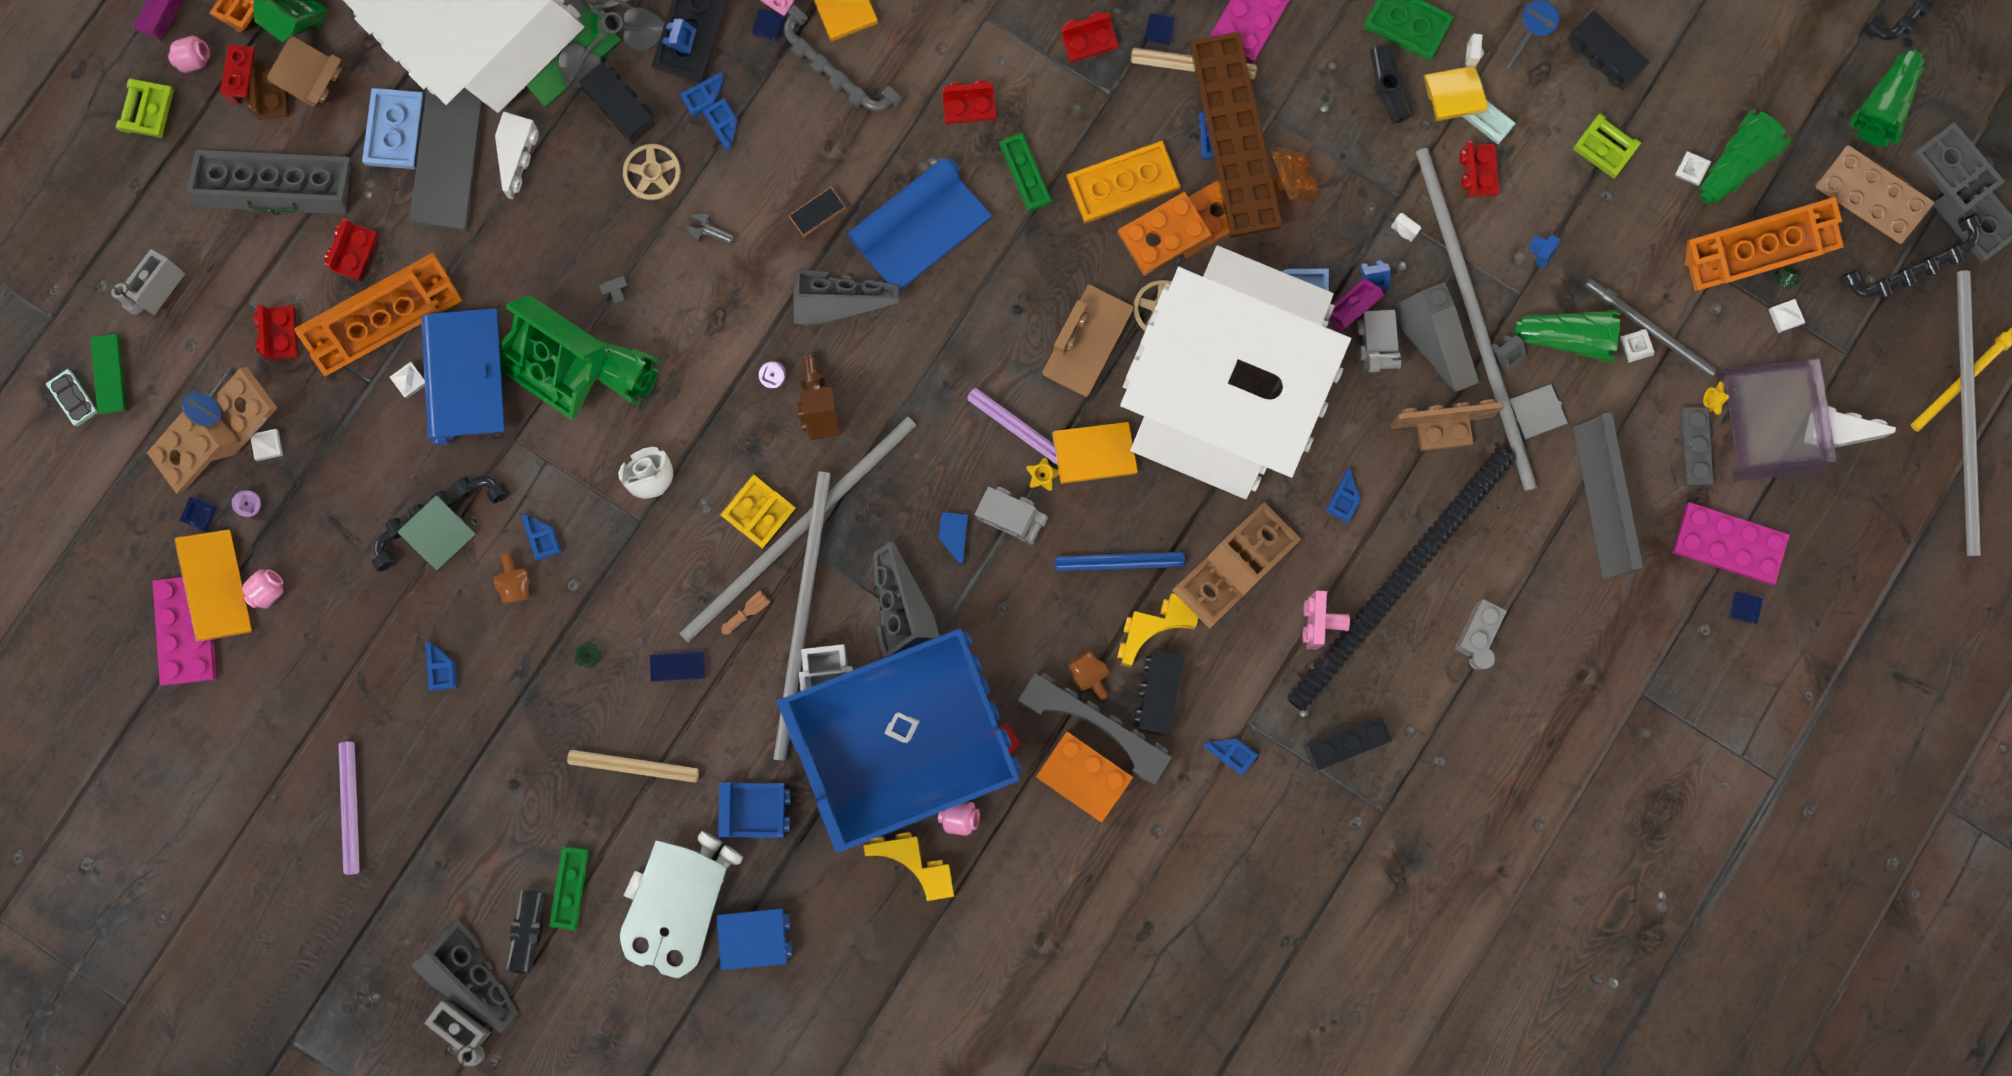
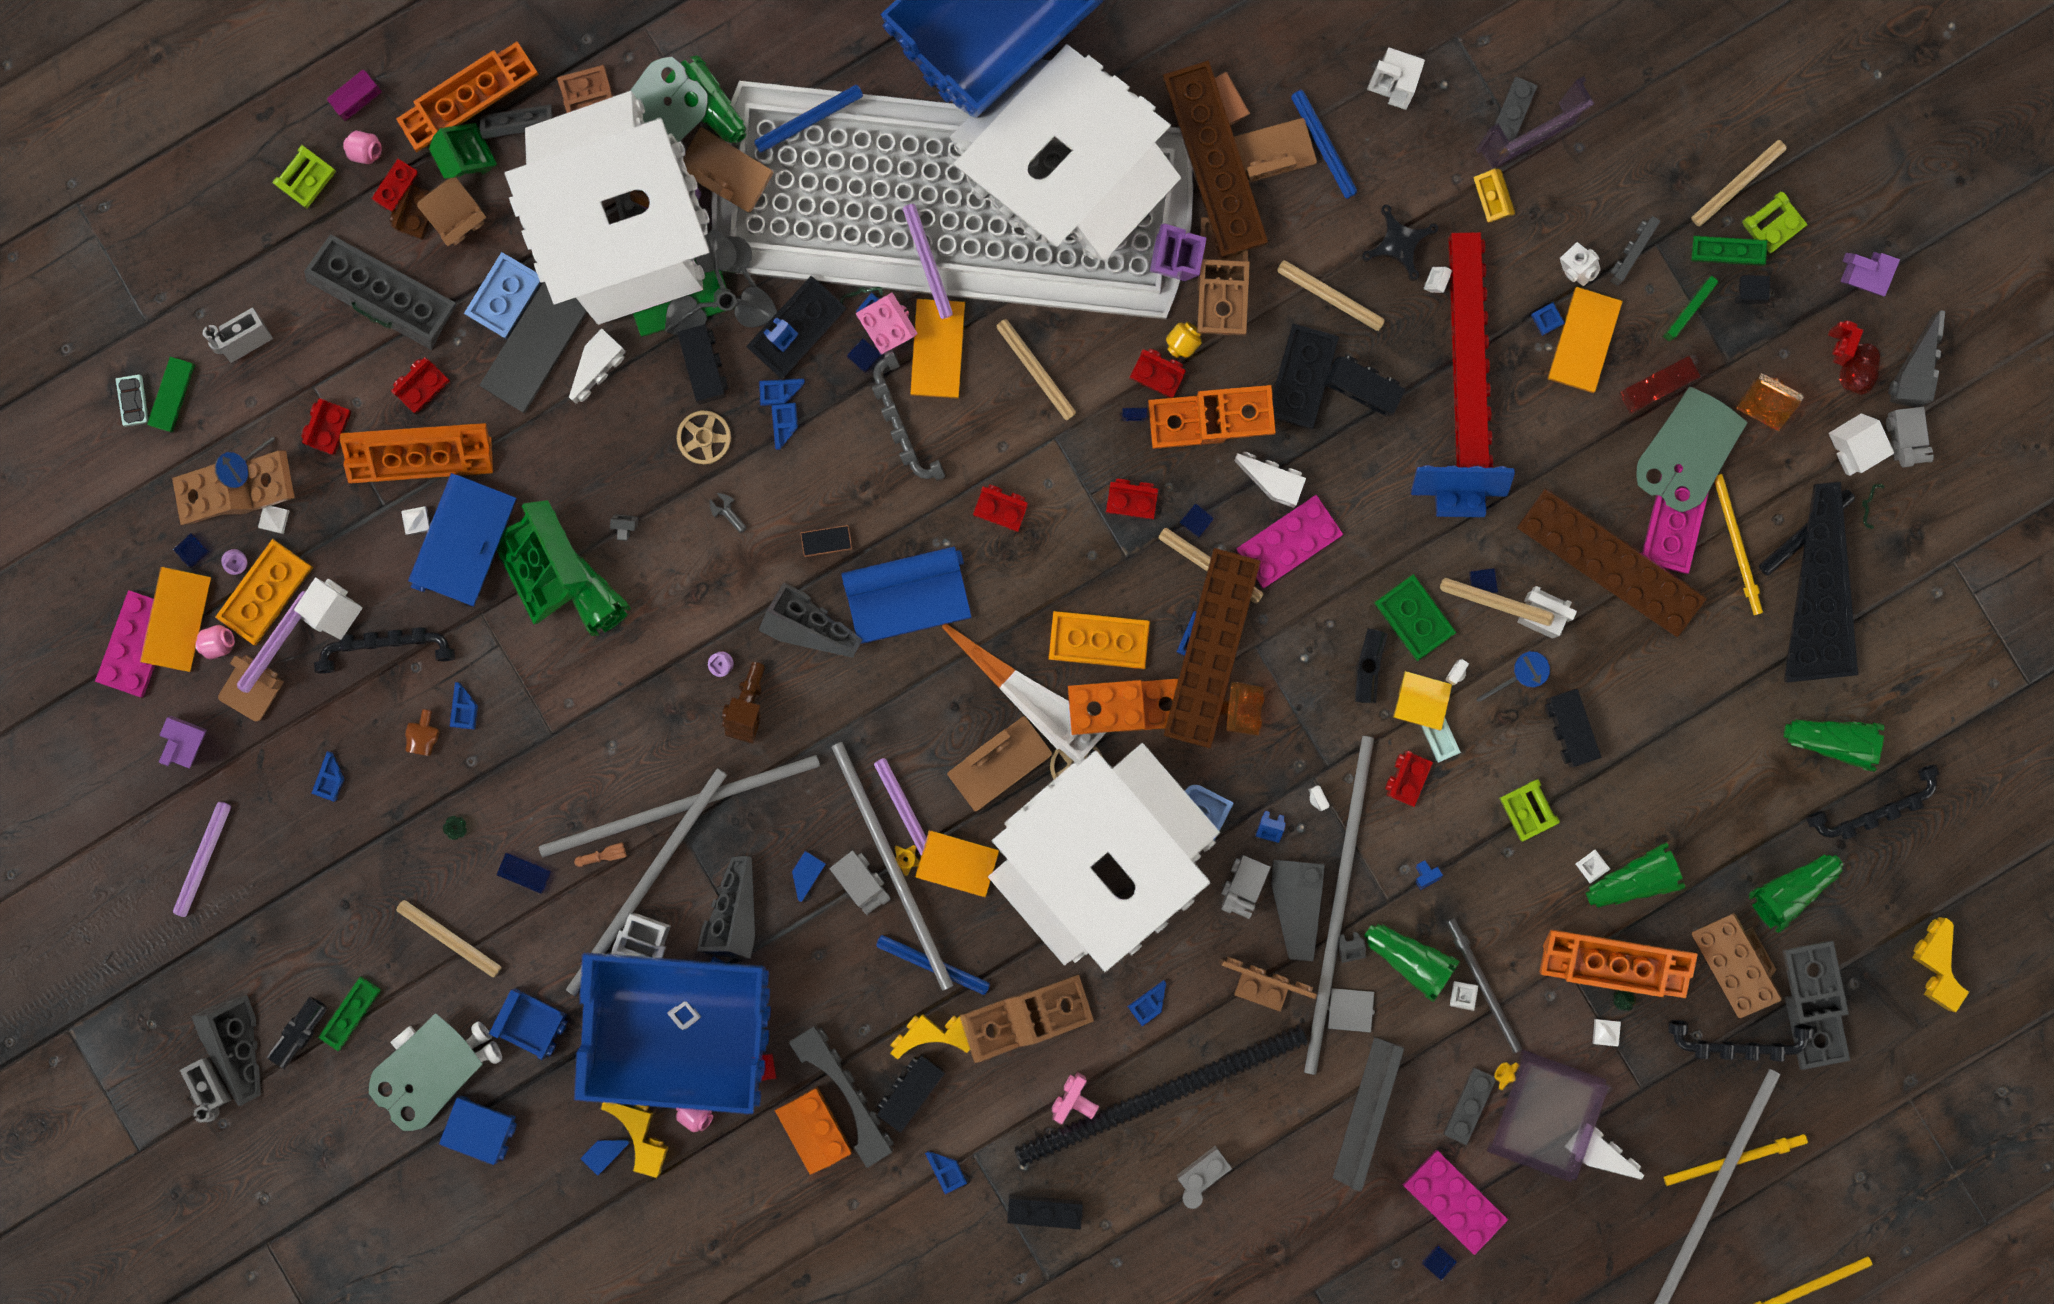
camera: 30 degrees right, 5 degrees up
sand green slope [397,495,476,570] -> none
white cylinder [618,447,673,499] -> none
yellow slope [720,474,795,549] -> none
green tile [999,132,1052,213] -> none
dark orange piece [1068,650,1109,701] -> none
magenta panel [1330,278,1384,333] -> none
none -> medium lavender plate [159,715,207,768]
none -> light orange tile [215,539,313,646]
none -> medium nougat bracket [218,655,284,722]
none -> lavender axle [237,591,306,693]
none -> white plate [294,577,362,640]
none -> blue tile [580,1139,630,1176]
none -> light grey piece [831,742,954,991]
none -> white plate [942,624,1106,762]

